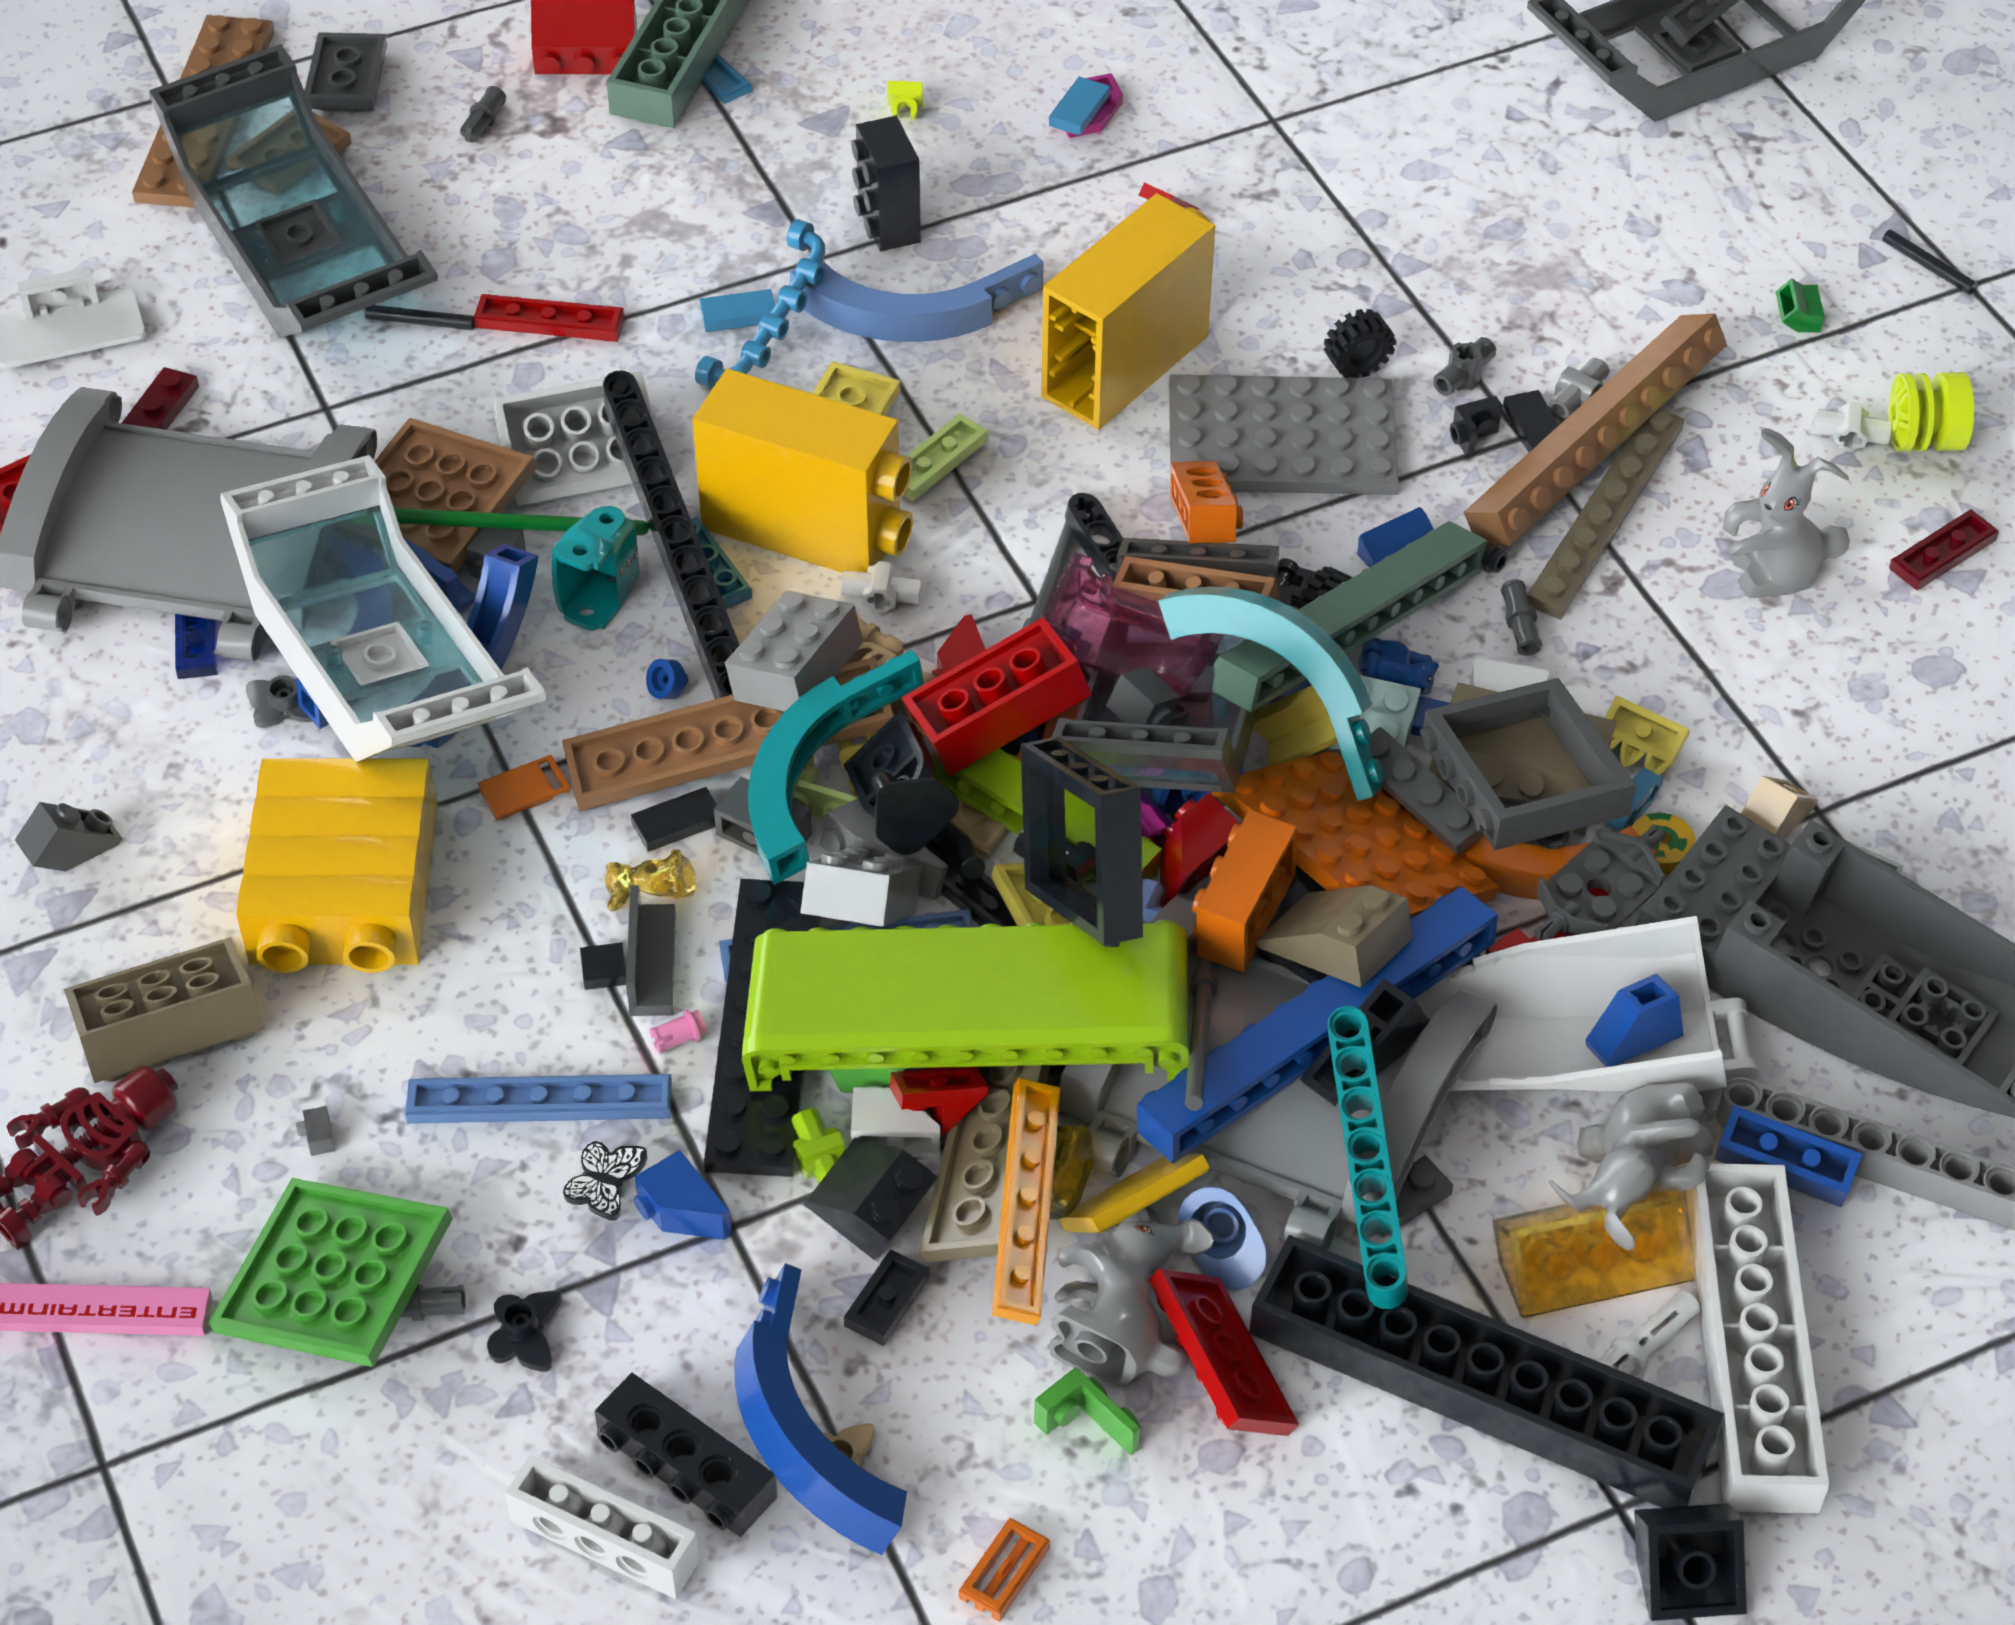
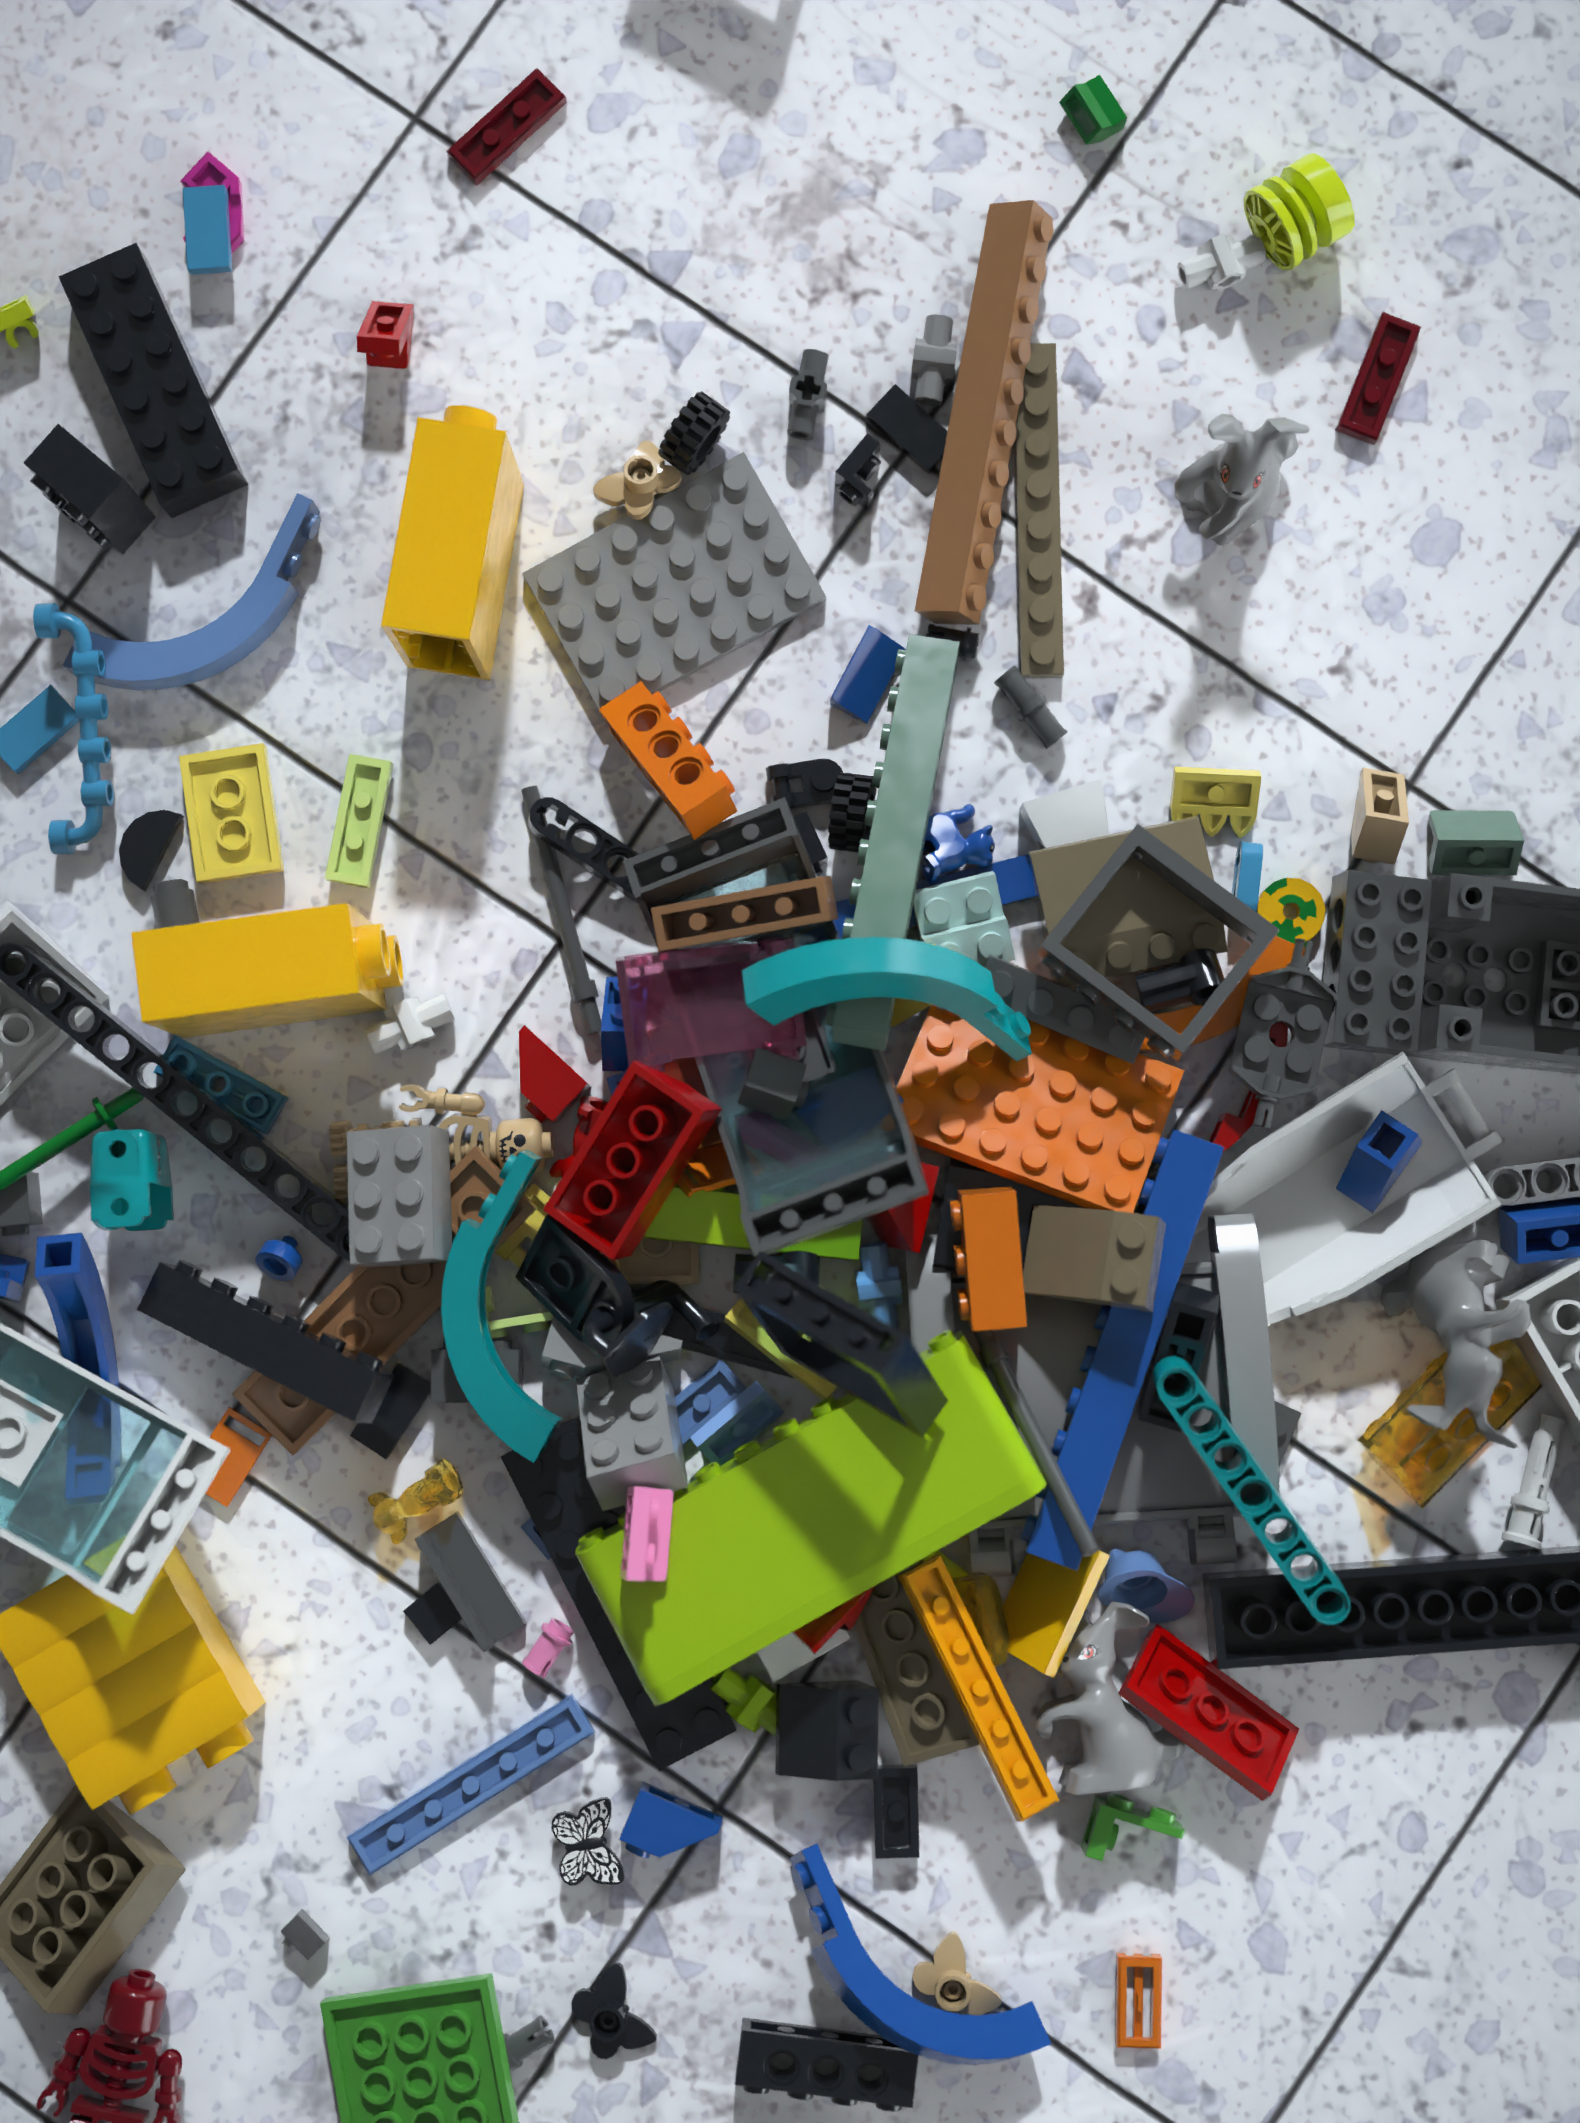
camera: 30 degrees left, 35 degrees up
none -> black brick [58,243,249,518]
none -> black brick [137,1260,395,1424]
none -> dark red tile [446,68,567,186]
none -> tan animal [593,440,682,520]
none -> bright pink bracket [620,1486,673,1581]

